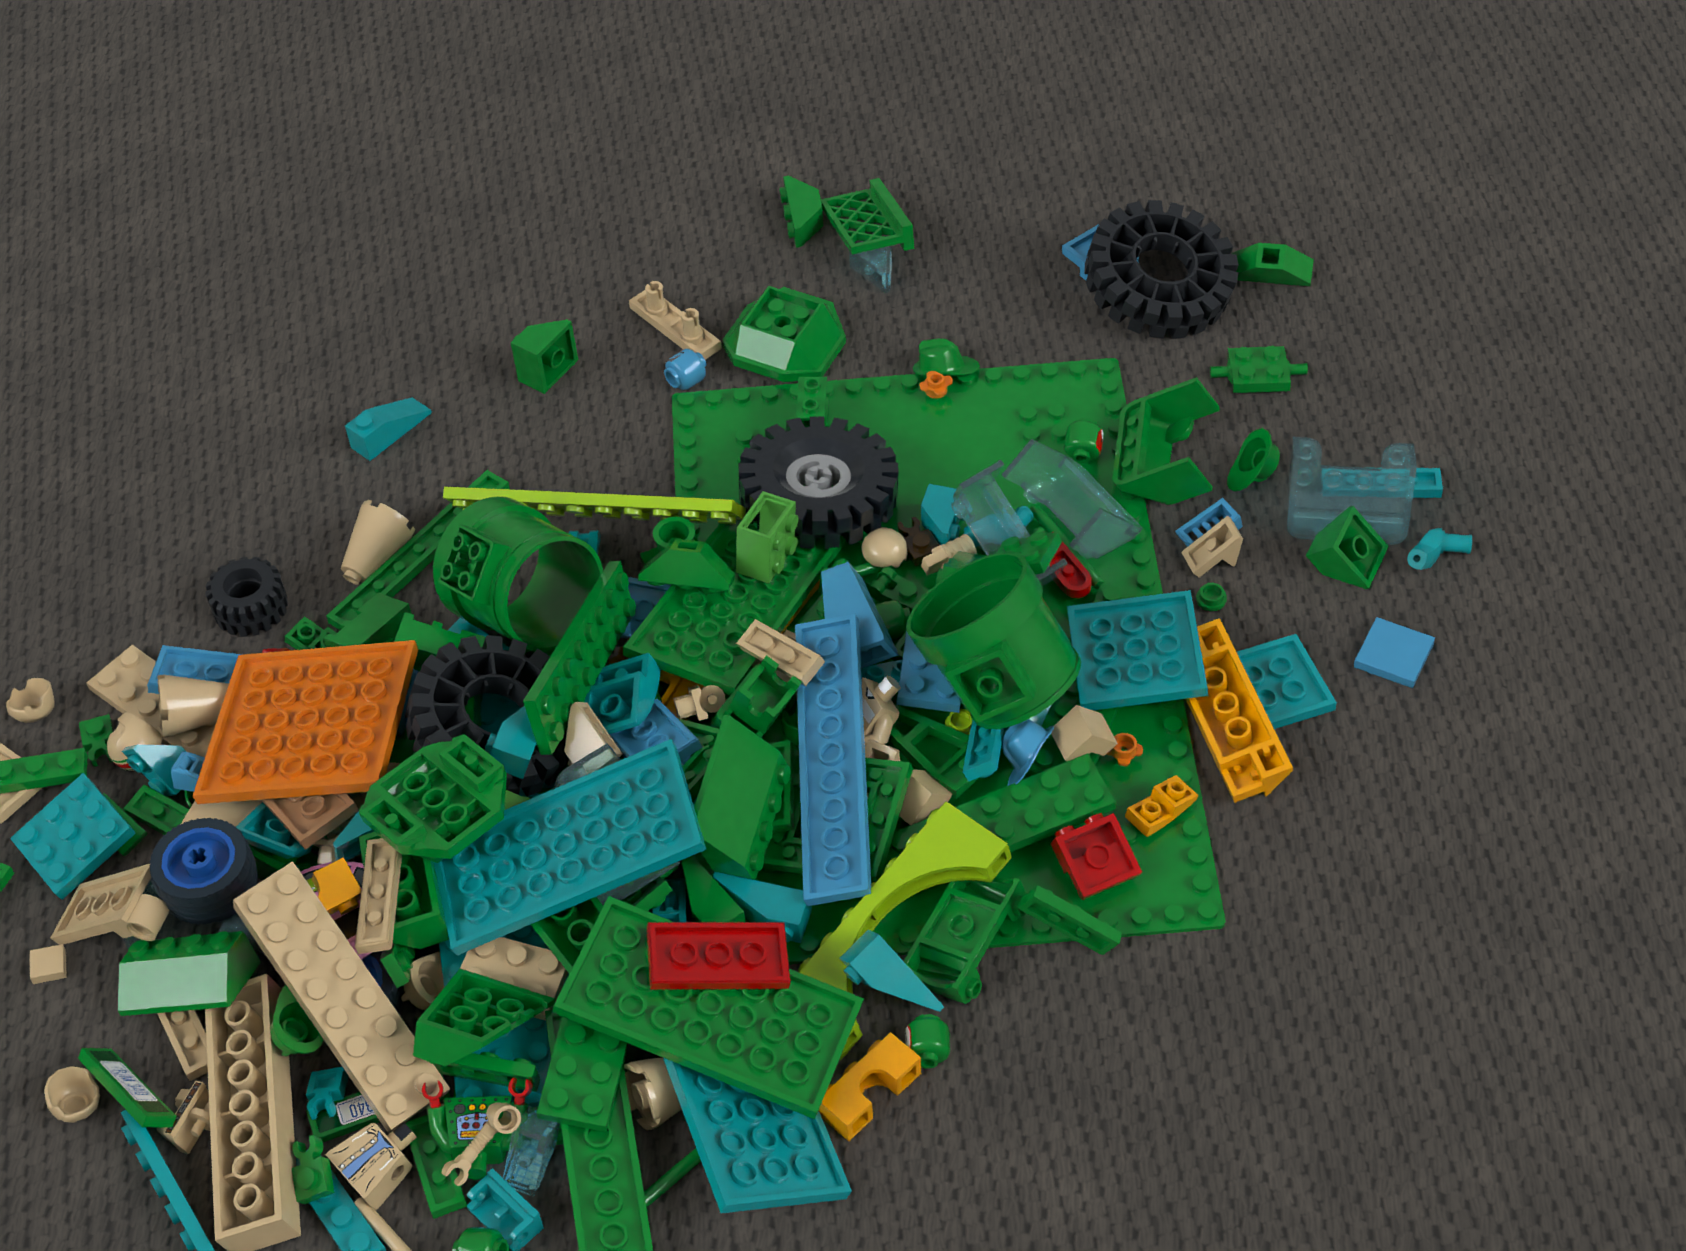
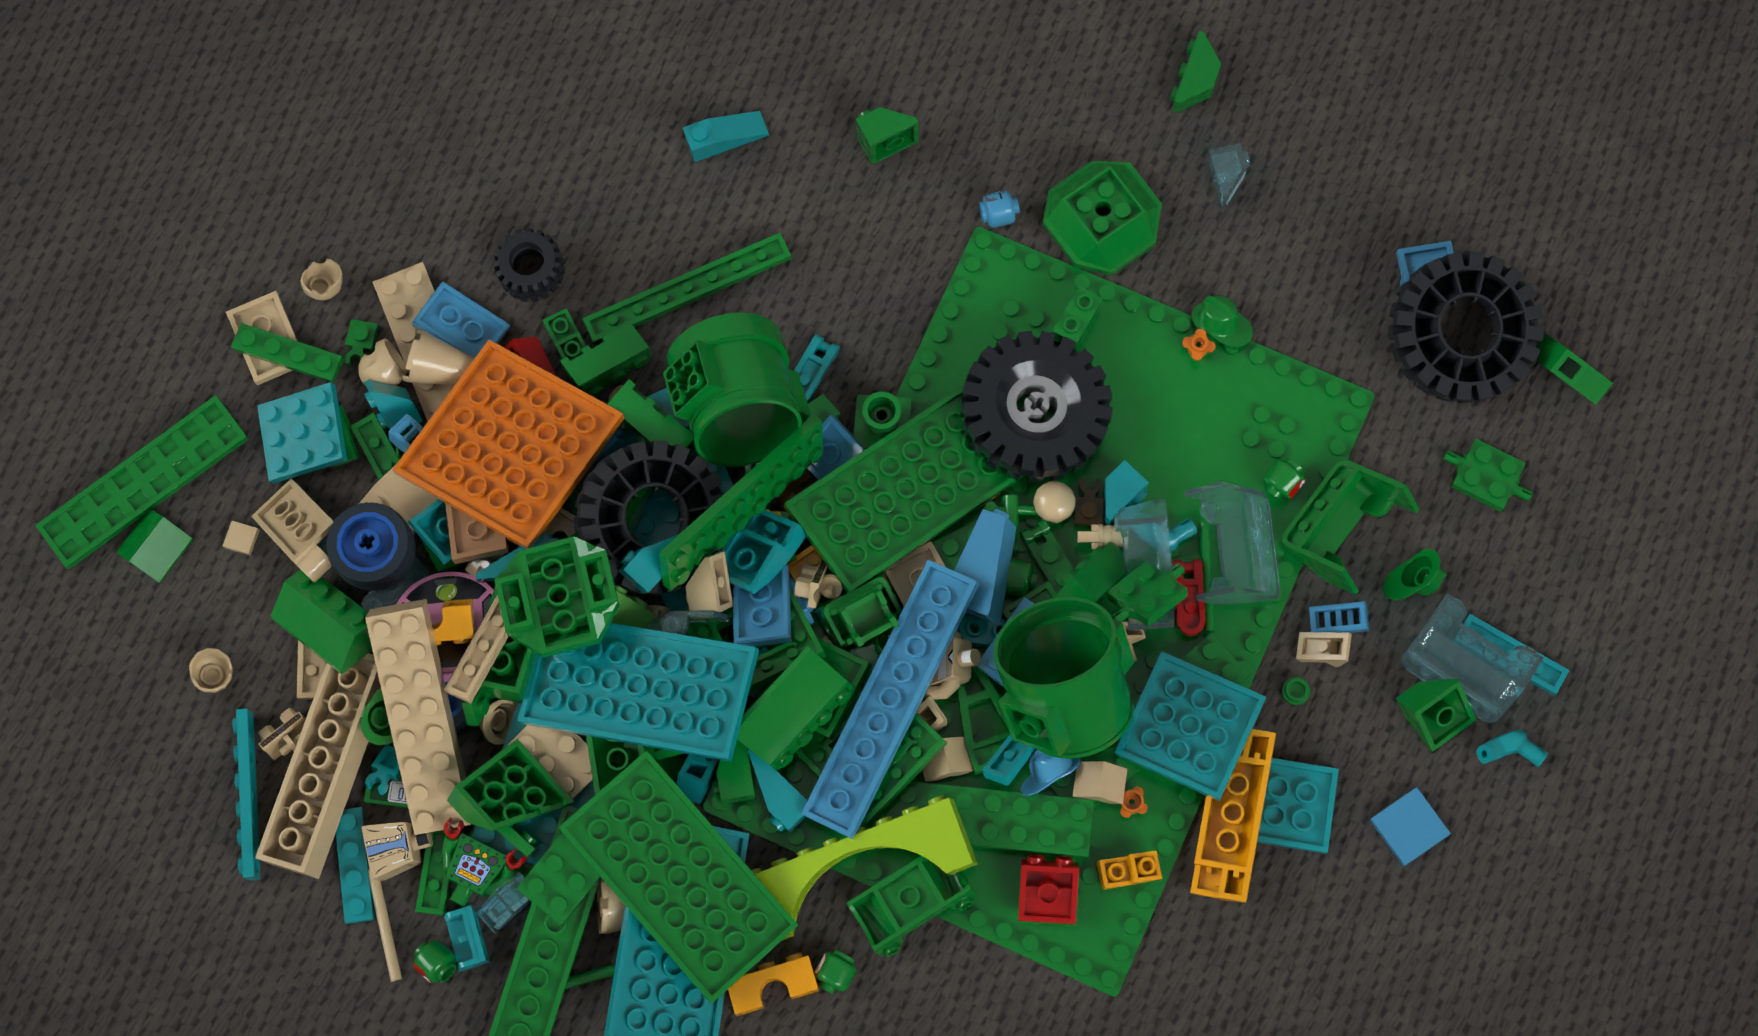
camera: 30 degrees right, 25 degrees up
tile [78,1048,176,1128] -> none
green plate [292,1135,335,1204] -> none
tan cone [341,500,415,585] -> none
tan brick [442,1102,521,1186] -> none
lime plate [443,487,746,525] -> none
tan plate [629,281,722,360] -> none
green slope [638,539,735,592] -> none
red tile [646,922,791,990] -> none
bright green piece [736,491,798,583] -> none
tan plate [736,619,825,686] -> none
green fence [821,178,914,255] -> none
teal slope [839,930,944,1012] -> none
green plate [1018,885,1122,955] -> none

